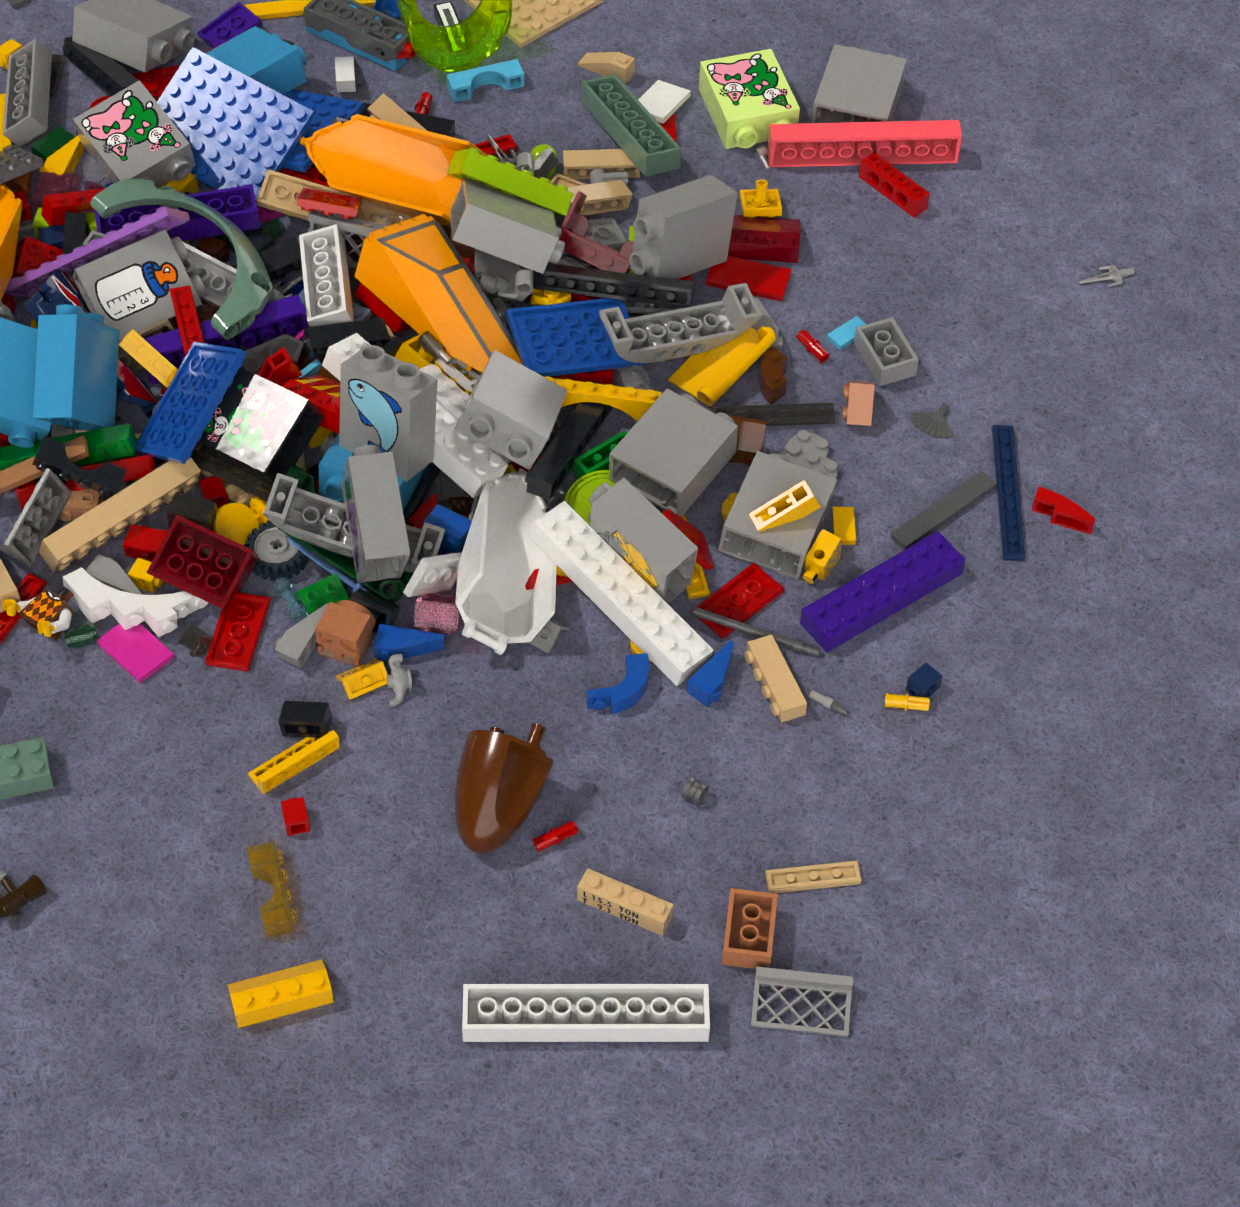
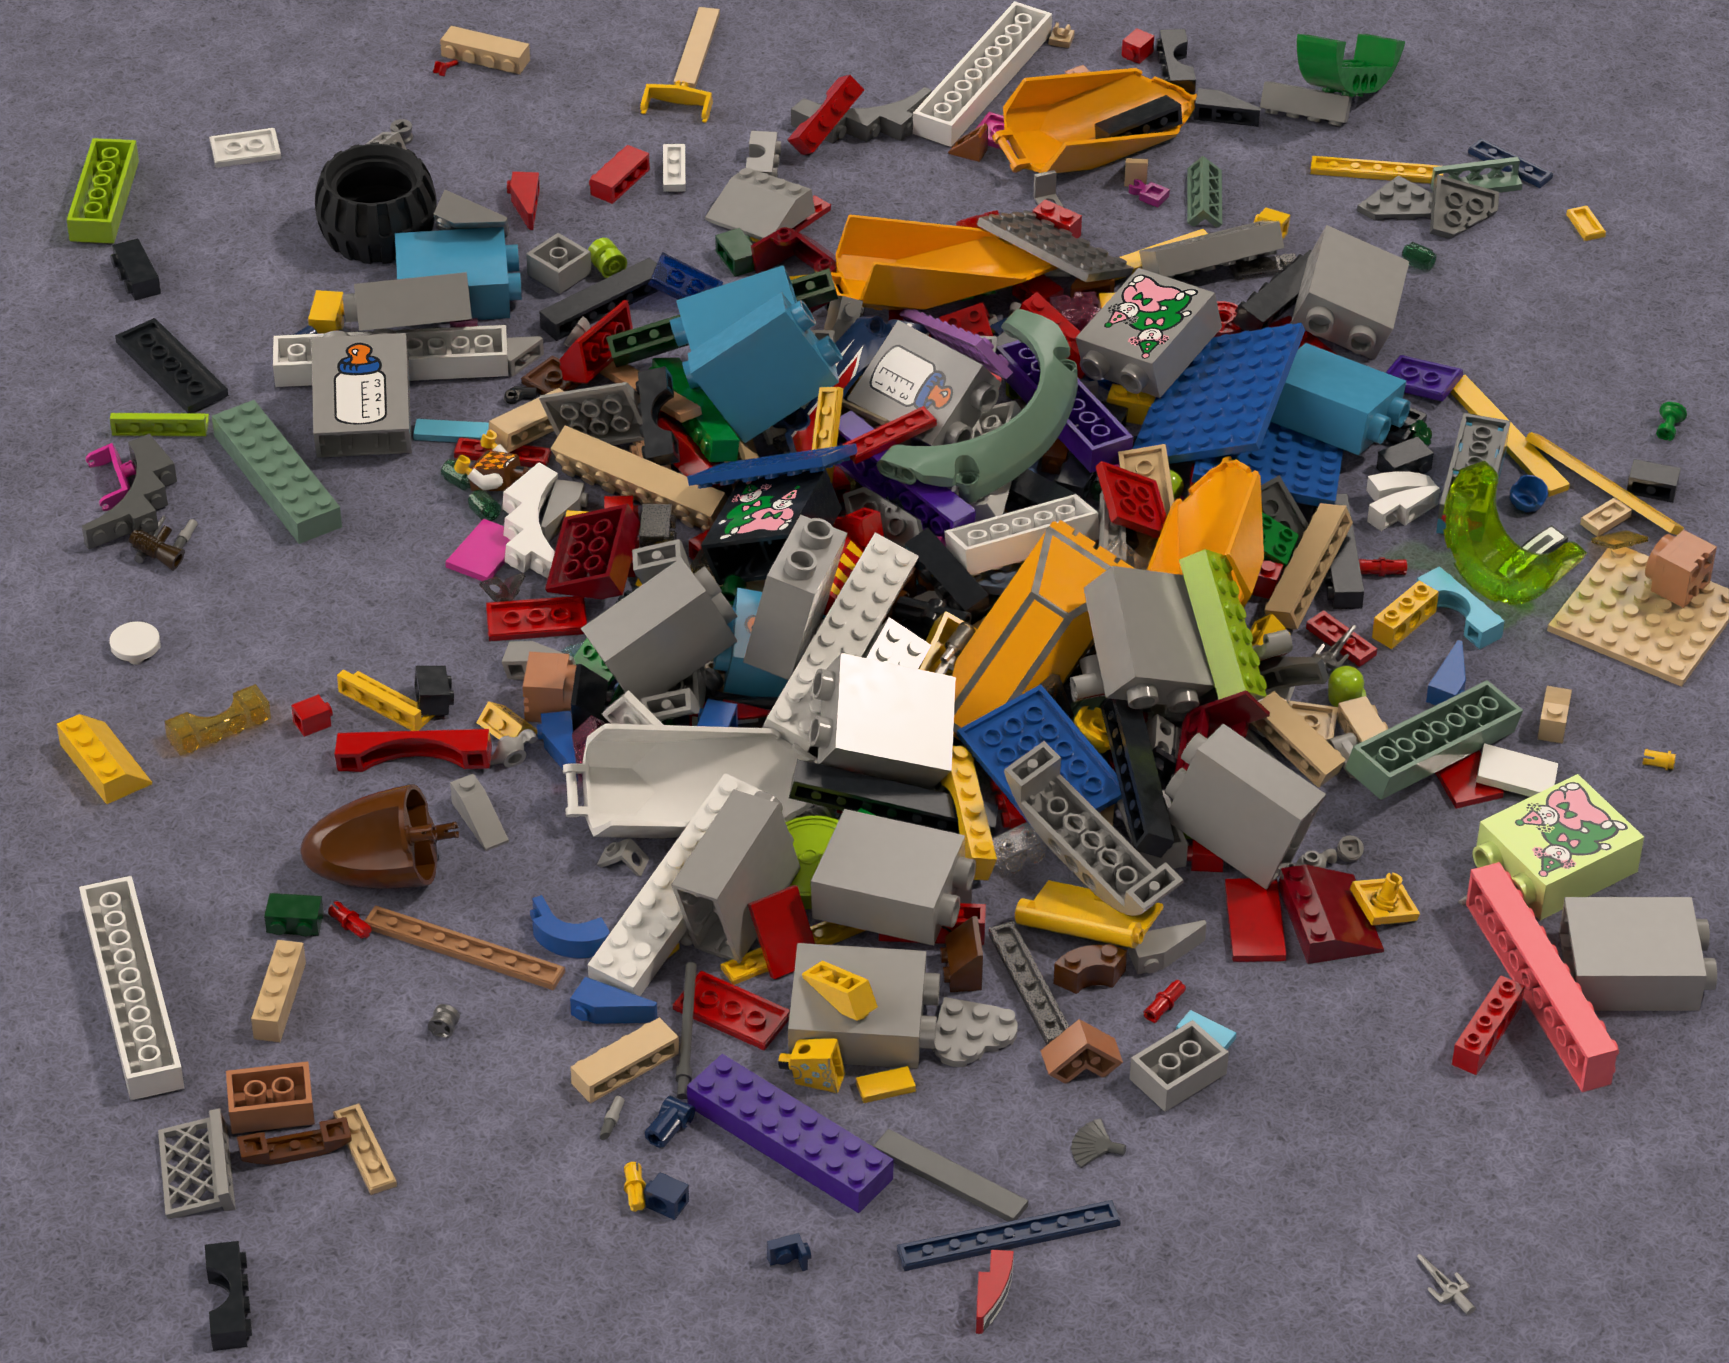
camera: 75 degrees right, 10 degrees down
none -> white tile [110,622,161,665]
none -> black arch [205,1241,252,1351]
none -> reddish brown slope [237,1117,352,1165]
none -> dark green brick [264,893,324,937]
none -> red arch [334,729,492,772]
none -> medium nougat tile [364,905,565,990]
none -> clear green brick [441,459,471,491]
none -> light grey slope [450,774,509,851]
none -> dark blue piece [645,1095,695,1148]
none -> dark blue bracket [767,1233,811,1271]
none -> white slope [1367,486,1440,531]
none -> yellow brick [1372,581,1439,649]
none -> brick [1376,437,1434,474]
none -> slope [1426,640,1466,705]
none -> yellow pin [1643,749,1676,771]

